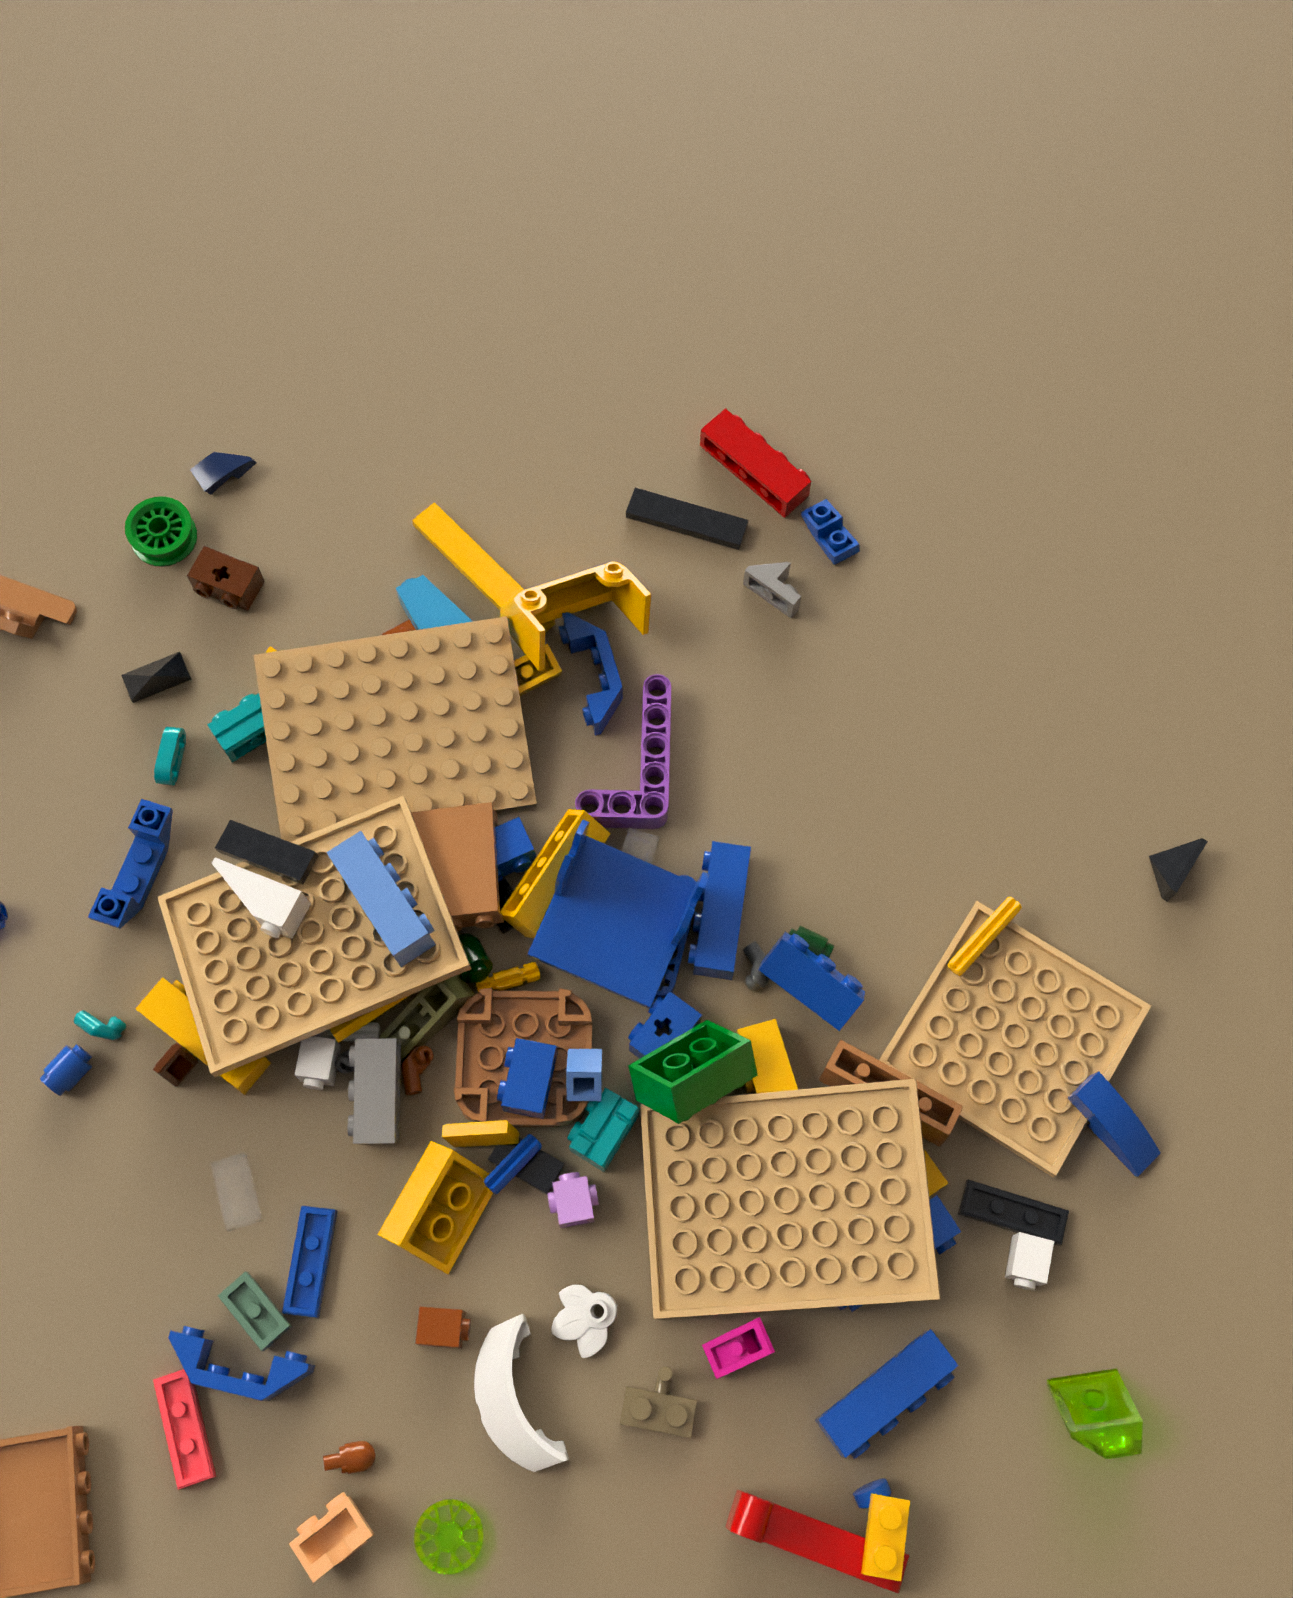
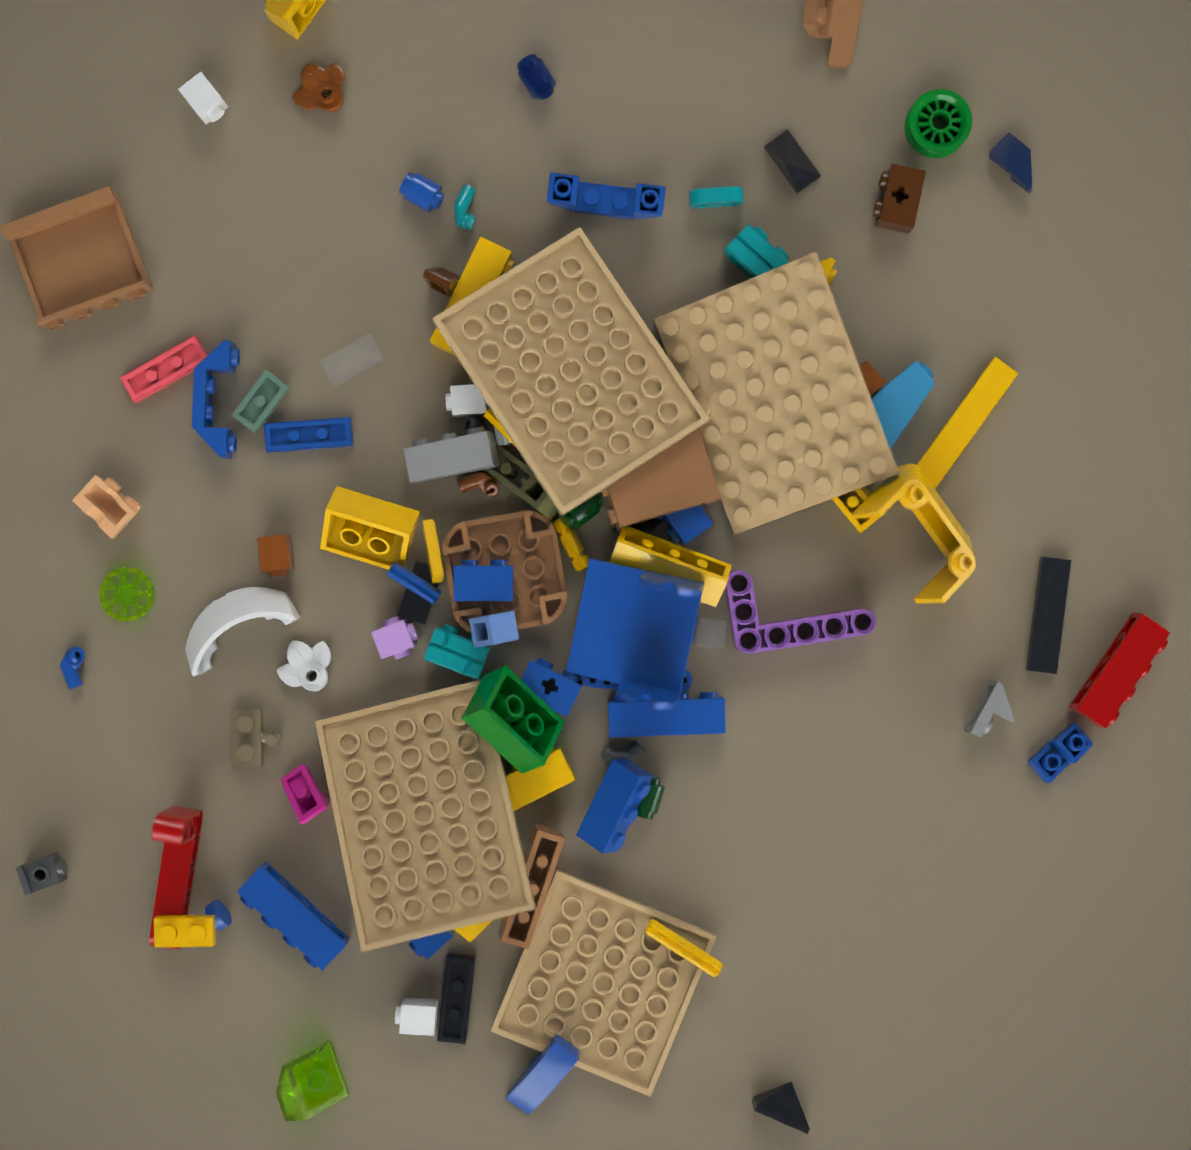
camera: 80 degrees right, 20 degrees up
white slope [212,858,311,939] -> none
black tile [215,820,319,885] -> none
dark orange cylinder [323,1441,376,1474] -> none
medium blue brick [326,831,436,967] -> none
blue slope [558,612,623,735] -> none

